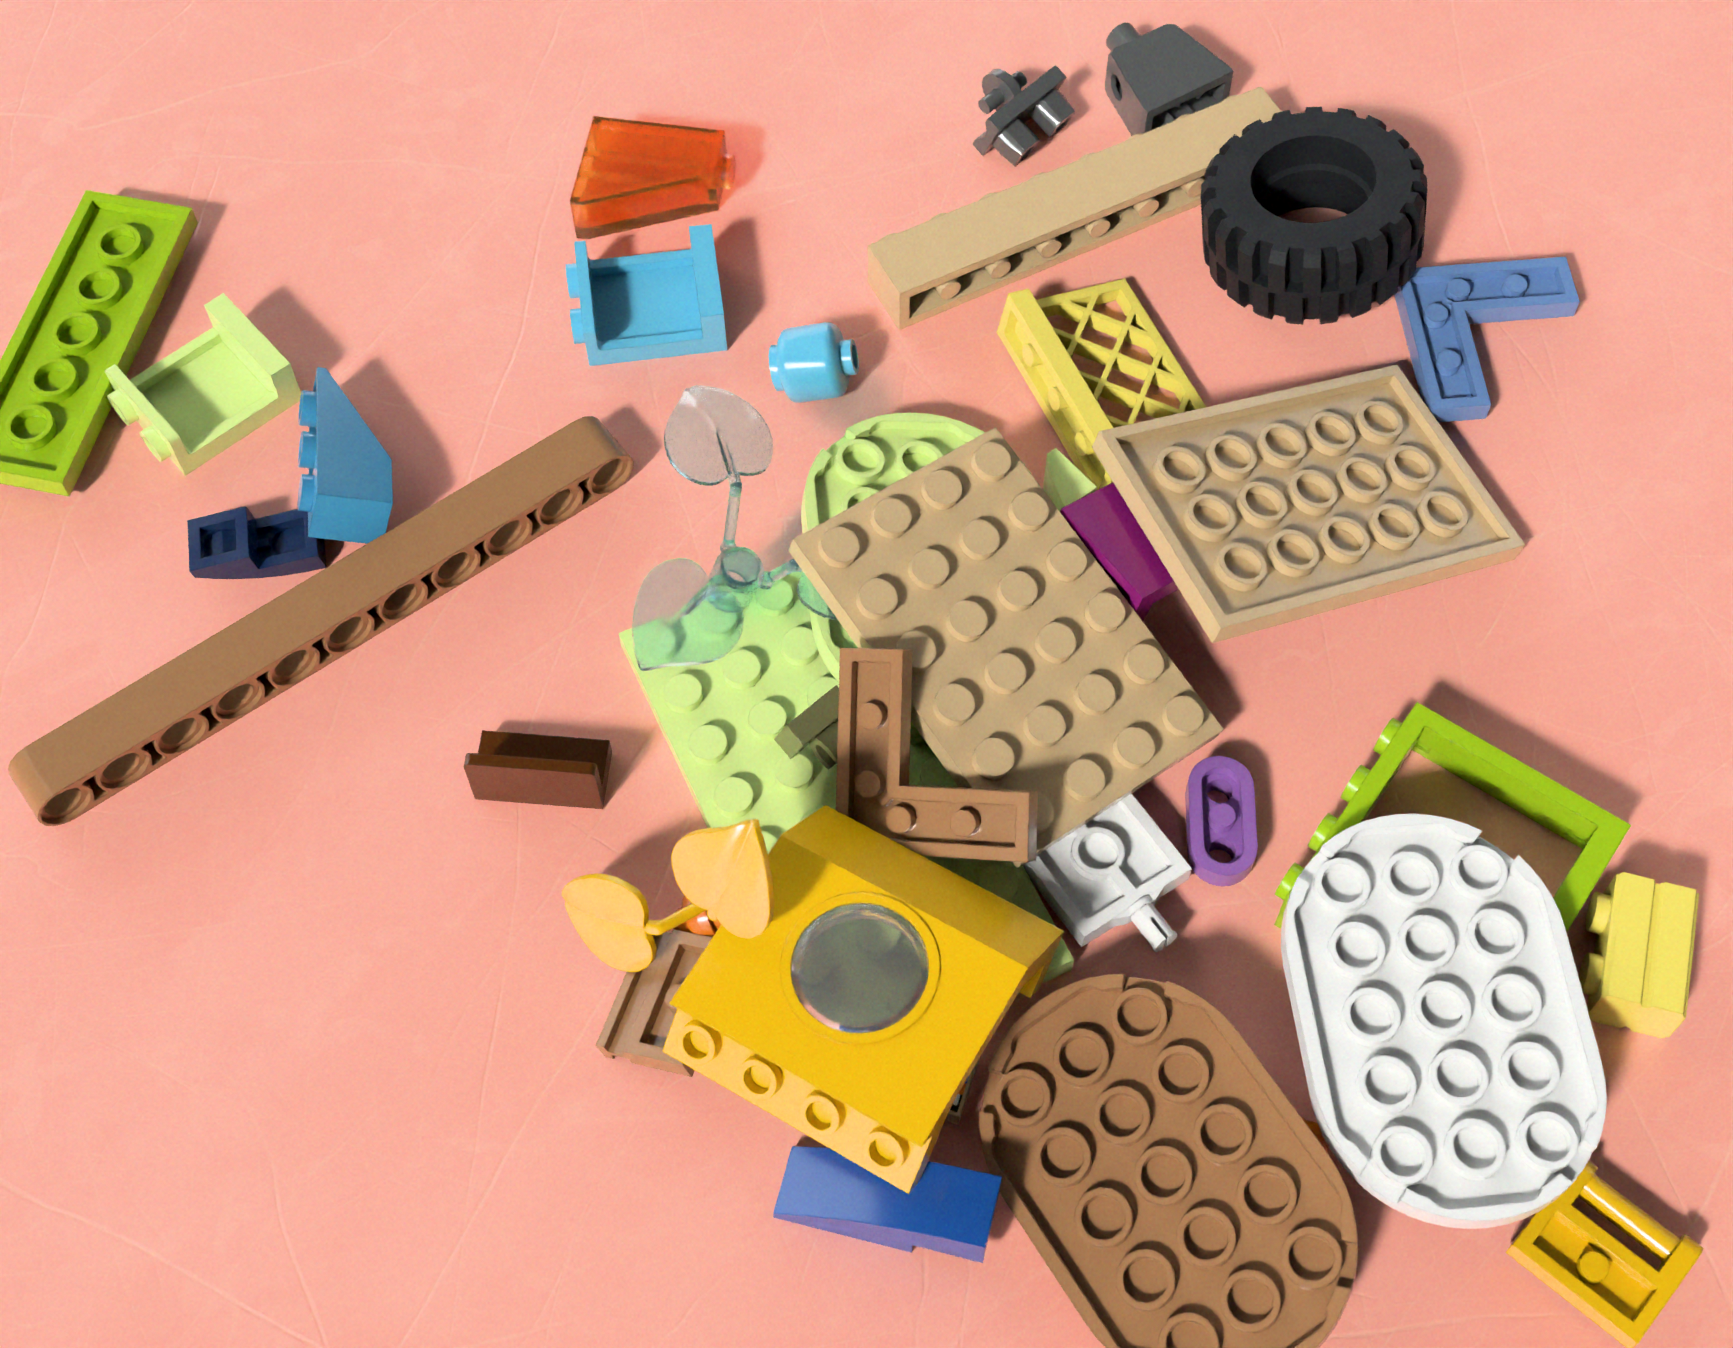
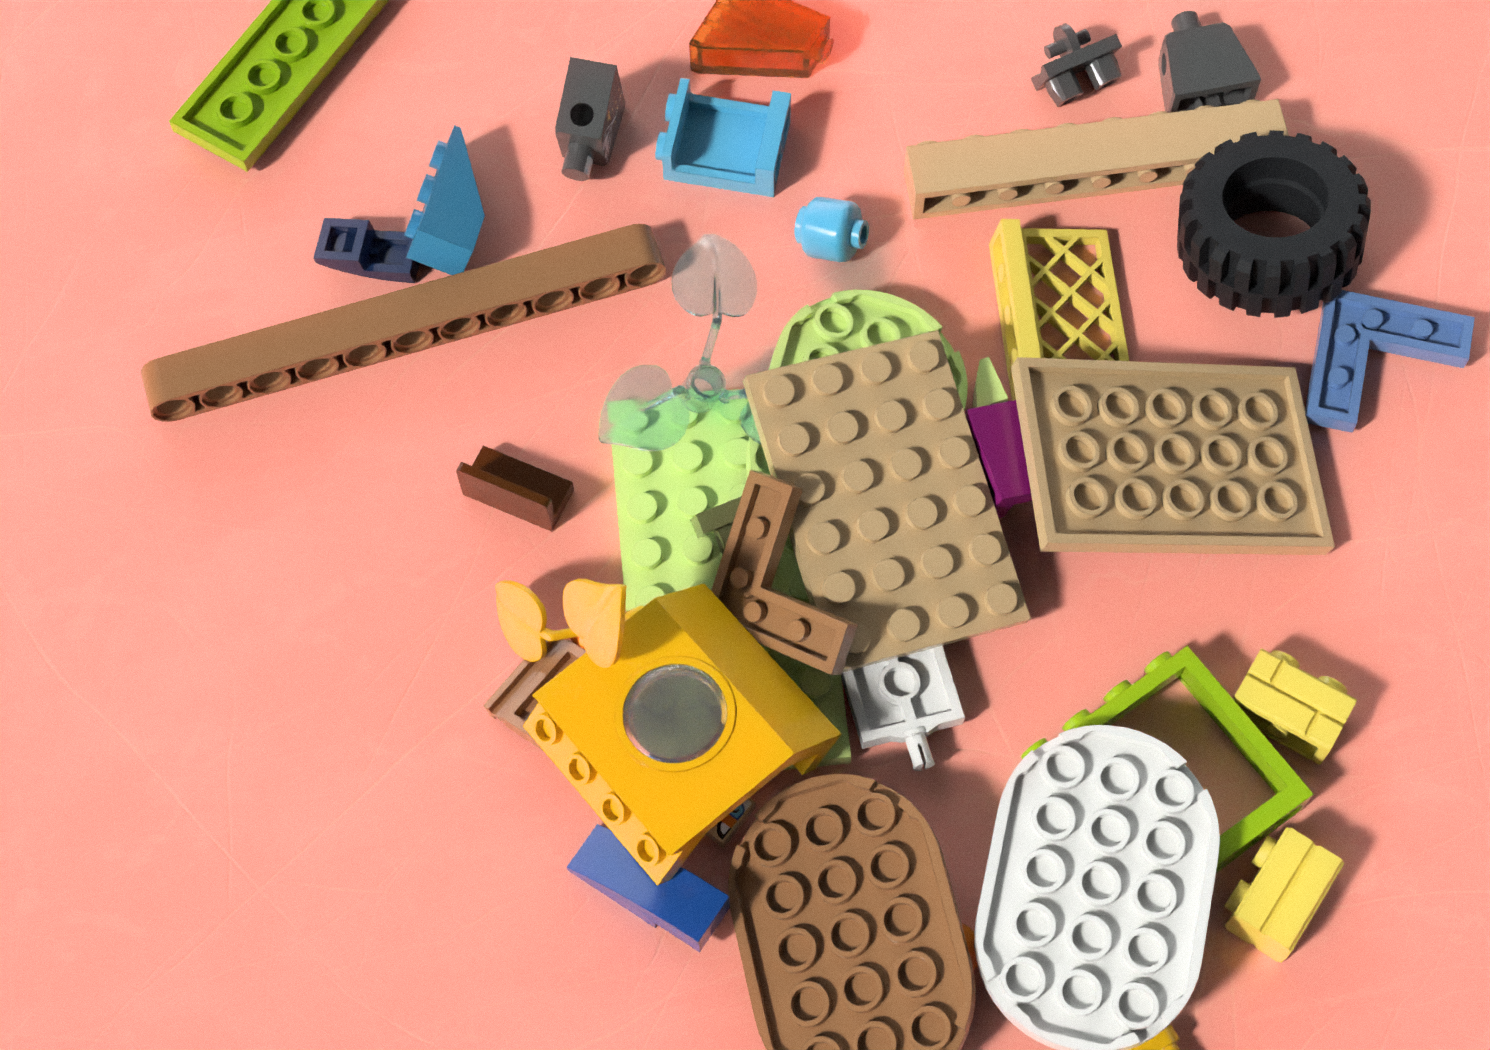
camera: 20 degrees right, 5 degrees up
yellowish green panel [105,293,301,476] -> none
medium lavender plate [1185,756,1258,886] -> none
none -> dark grey torso [555,57,626,181]
none -> light yellow brick [1233,648,1357,765]

